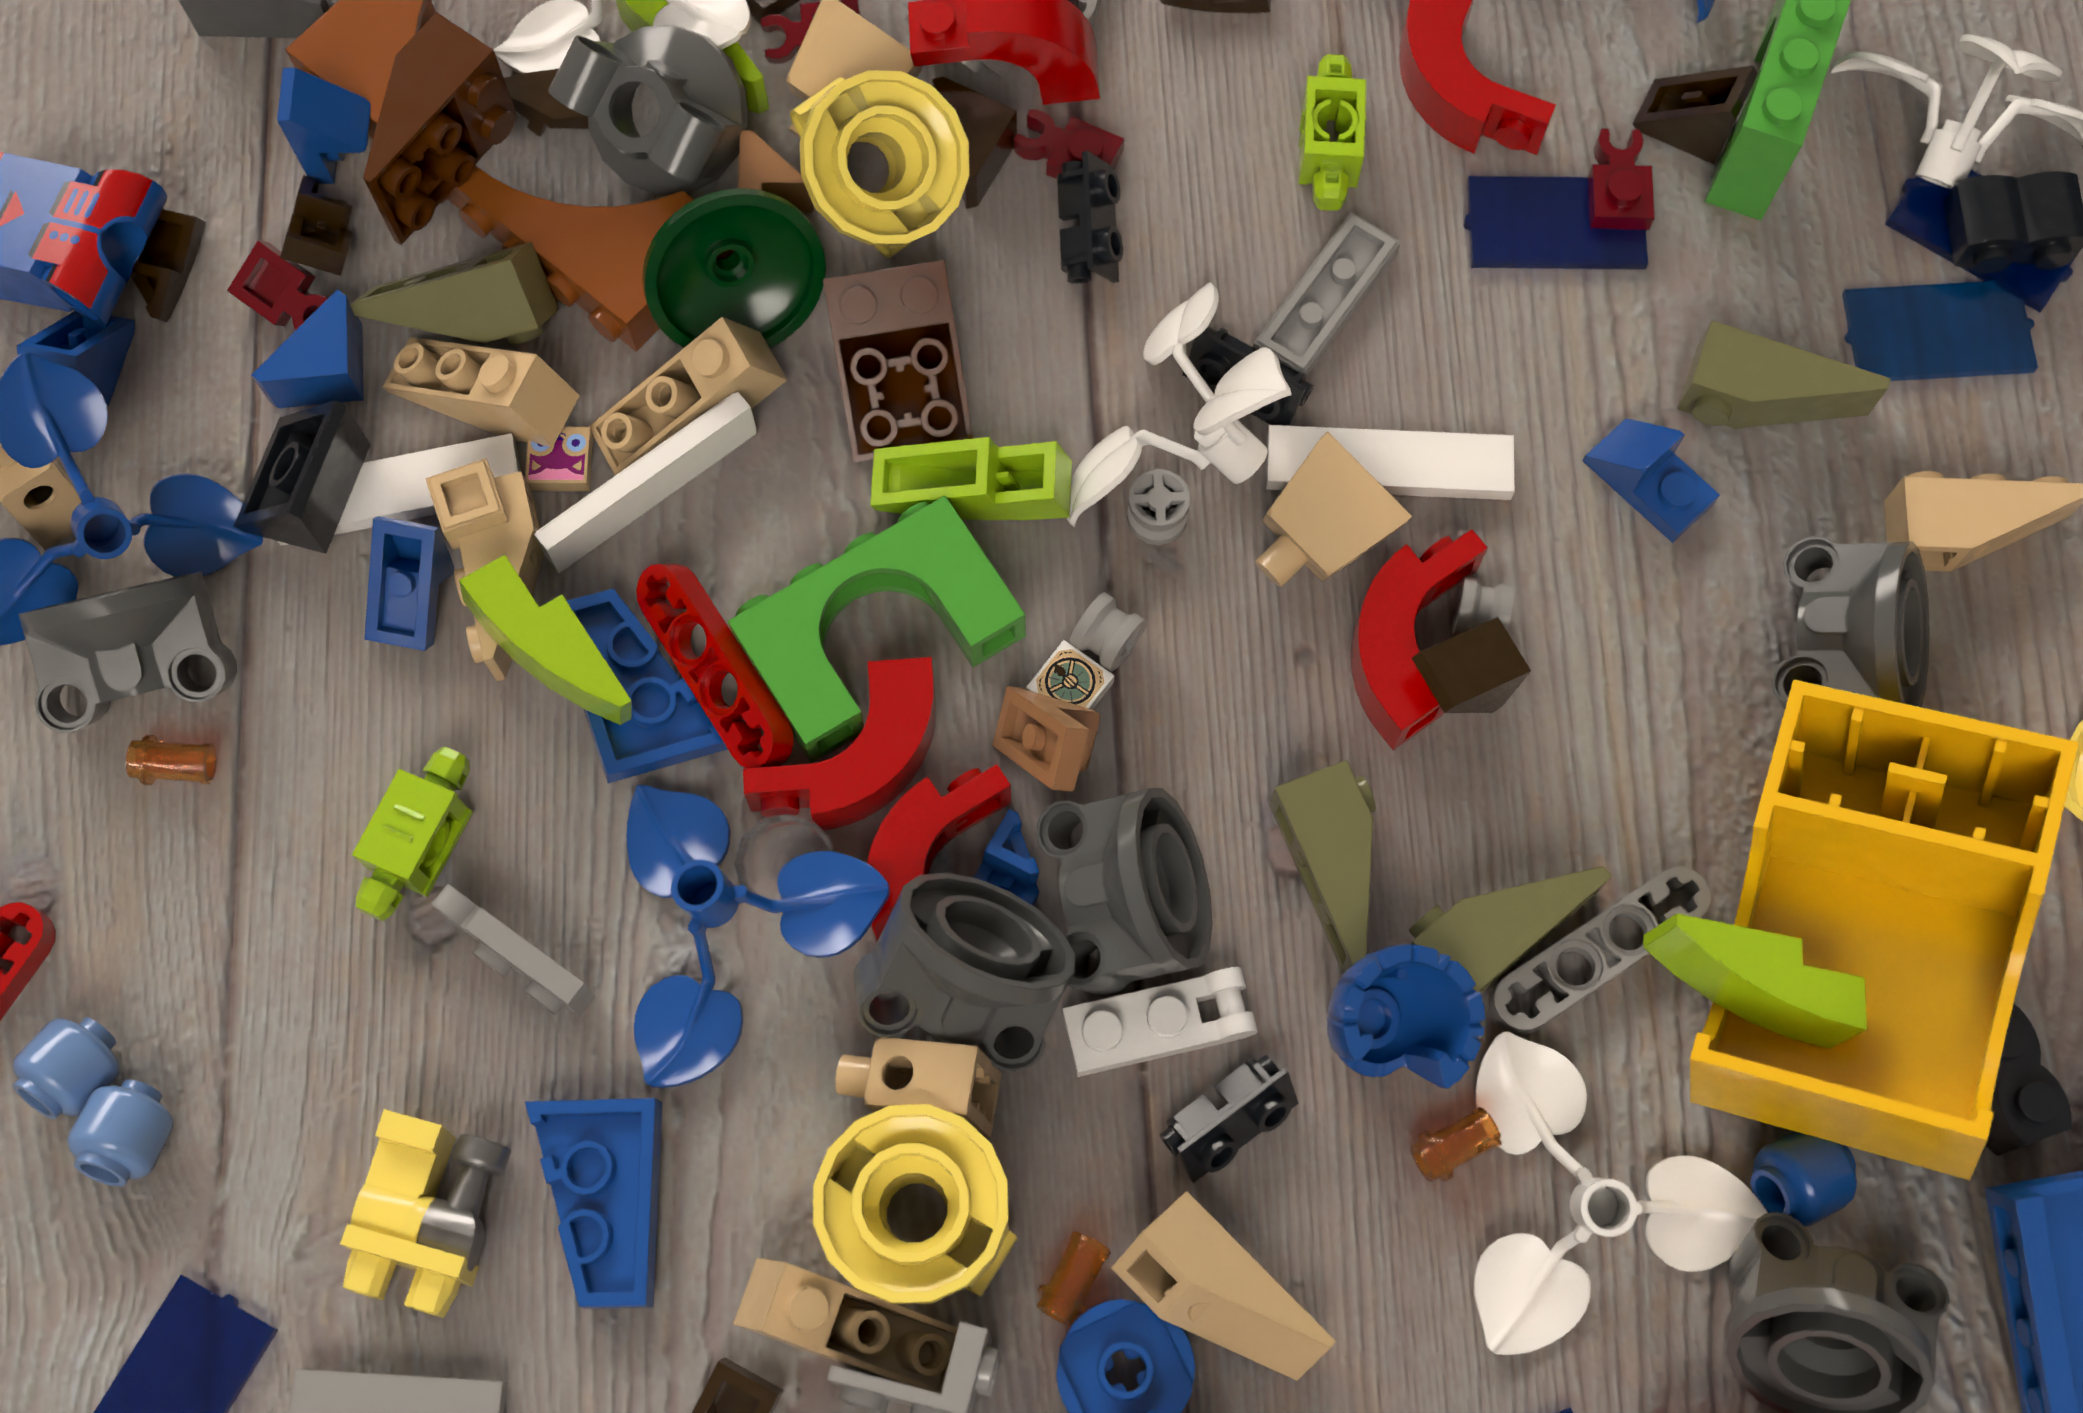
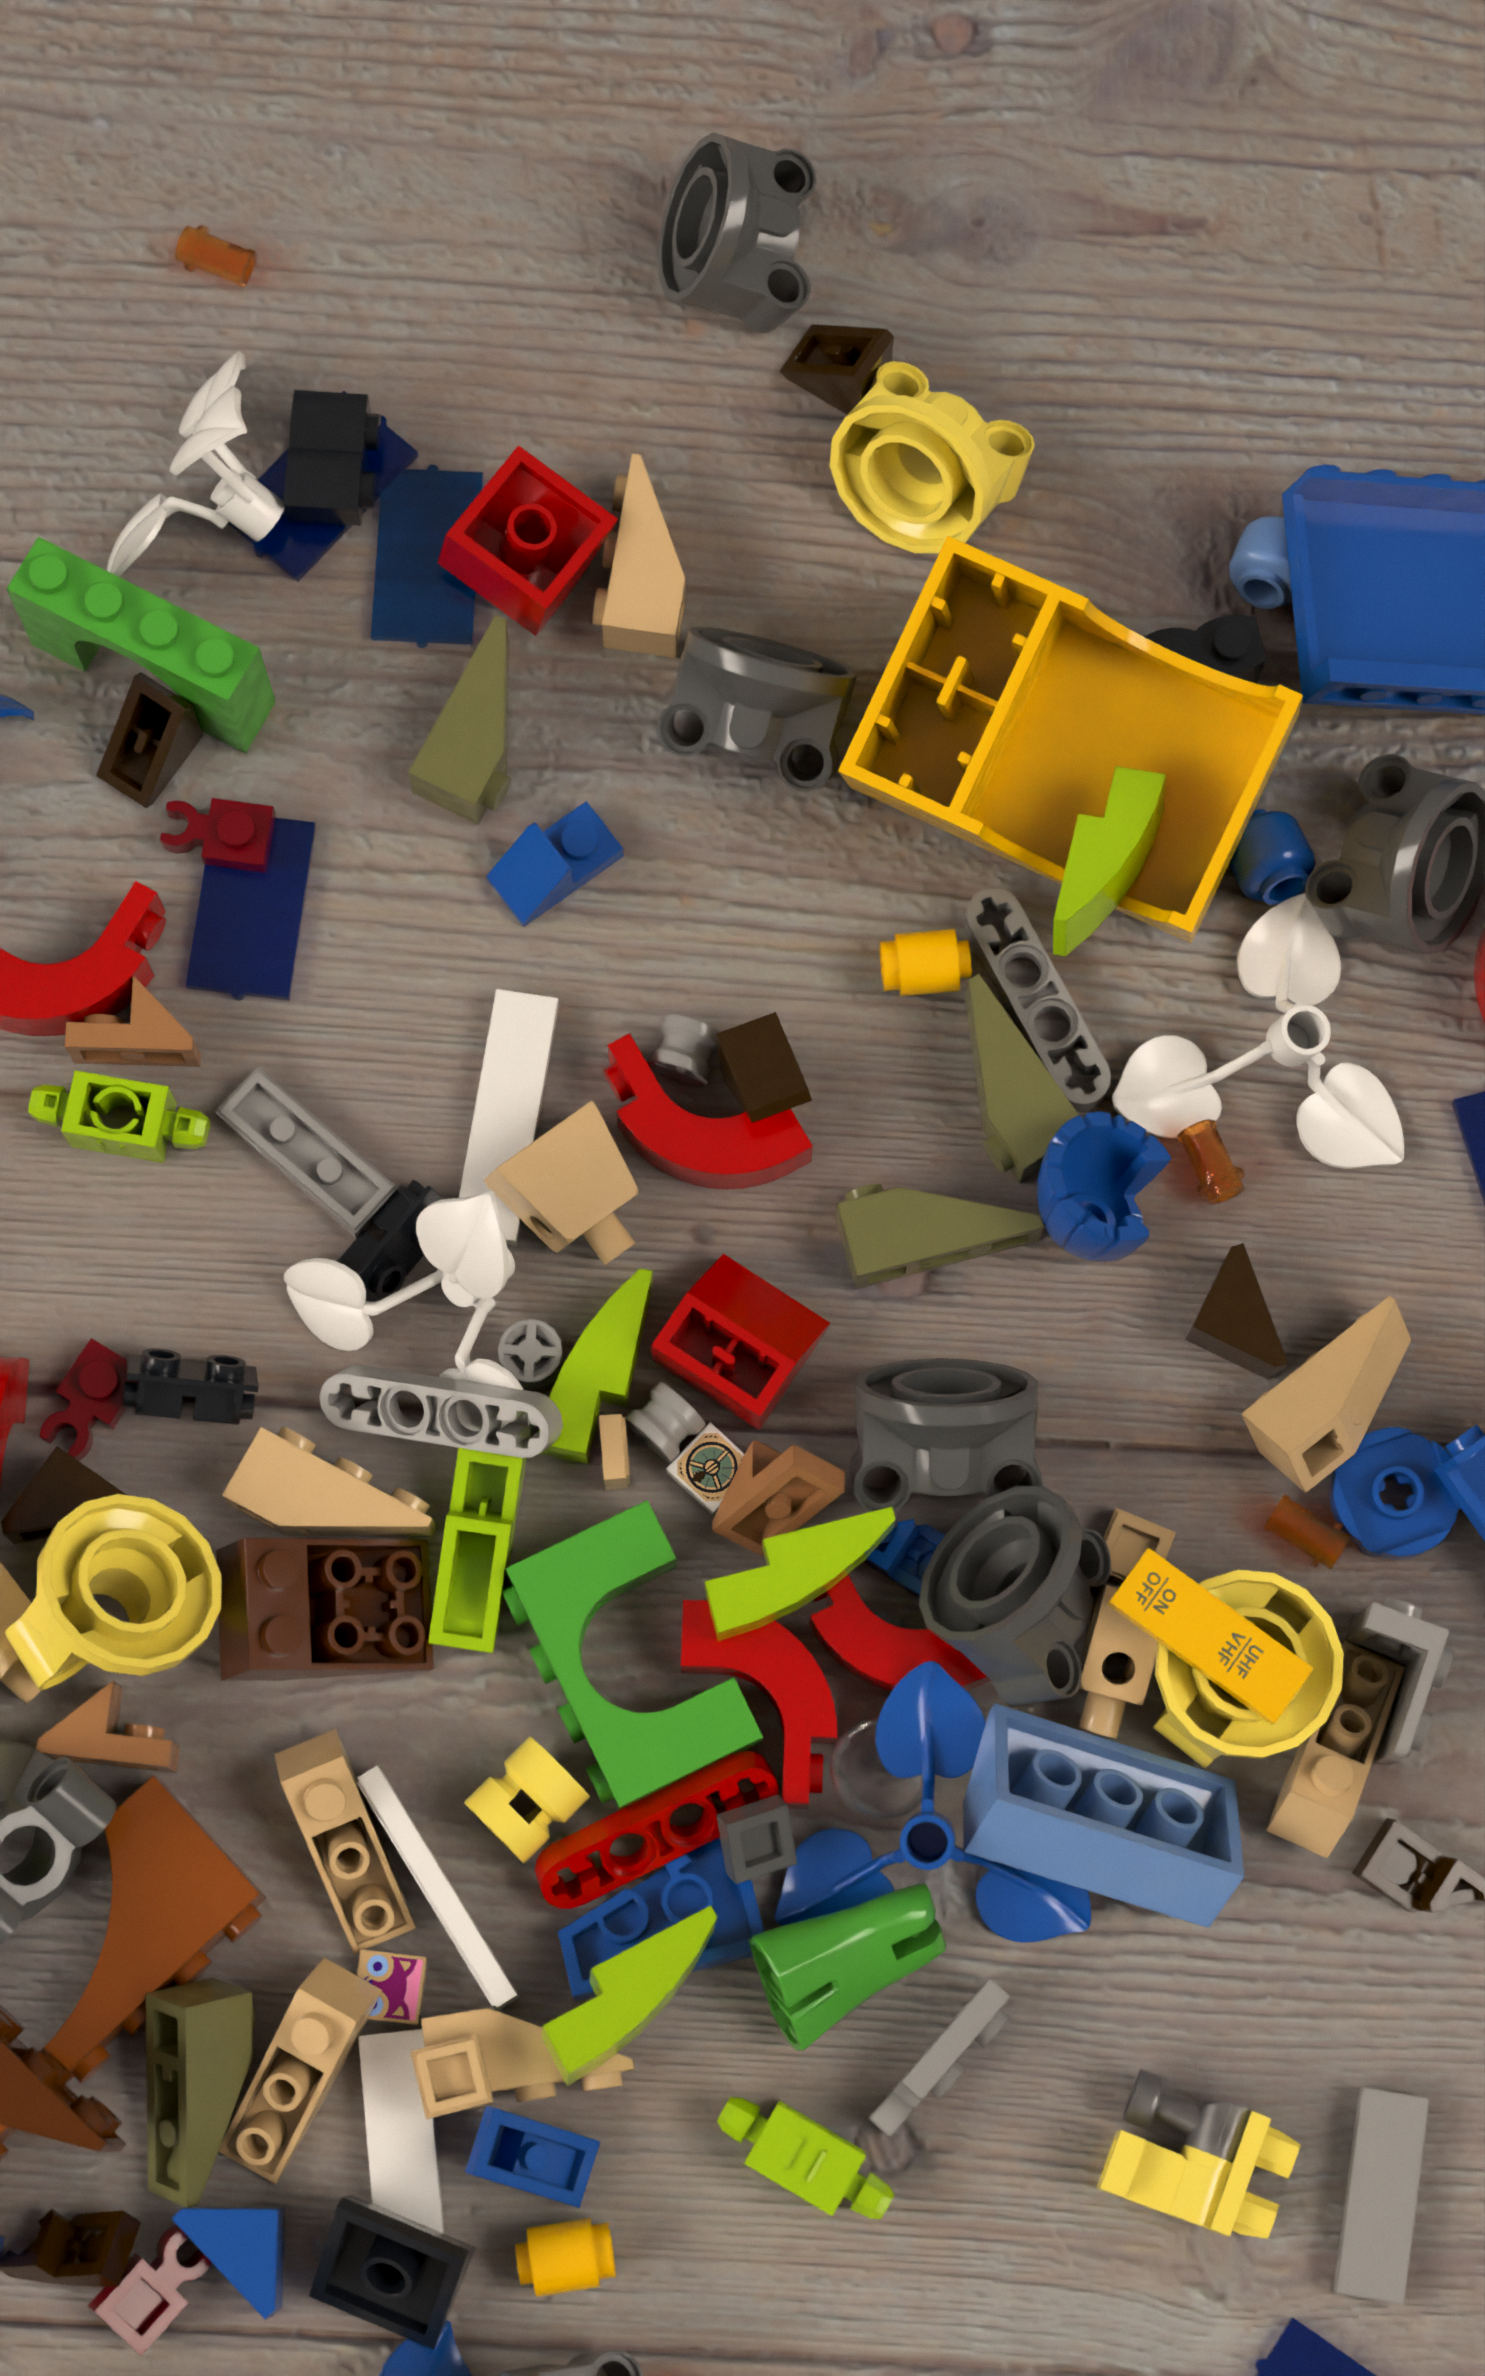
camera: 85 degrees left, 5 degrees up
blue wing [525,1098,663,1309] -> none
dark green dish [642,188,826,348] -> none
white plate [1062,967,1258,1077] -> none
black hinge [1159,1055,1299,1184] -> none
none -> medium nougat slope [64,977,201,1067]
none -> tan slope [222,1427,437,1537]
none -> light grey beam [319,1365,563,1458]
none -> red slope [437,445,618,636]
none -> light yellow wheel [464,1736,590,1864]
none -> yellow brick [515,2217,617,2297]
none -> lime slope [538,1268,653,1464]
none -> tan tile [599,1414,631,1491]
none -> red slope [651,1253,830,1430]
none -> lime slope [705,1507,896,1641]
none -> dark grey plate [716,1795,797,1884]
none -> bright green piece [748,1884,946,2051]
none -> yellow brick [879,928,972,997]
none -> medium blue slope [963,1703,1244,1928]
none -> tan tile [1103,1508,1176,1583]
none -> yellow tile [1107,1547,1314,1725]
none -> dark brown slope [1185,1243,1288,1379]

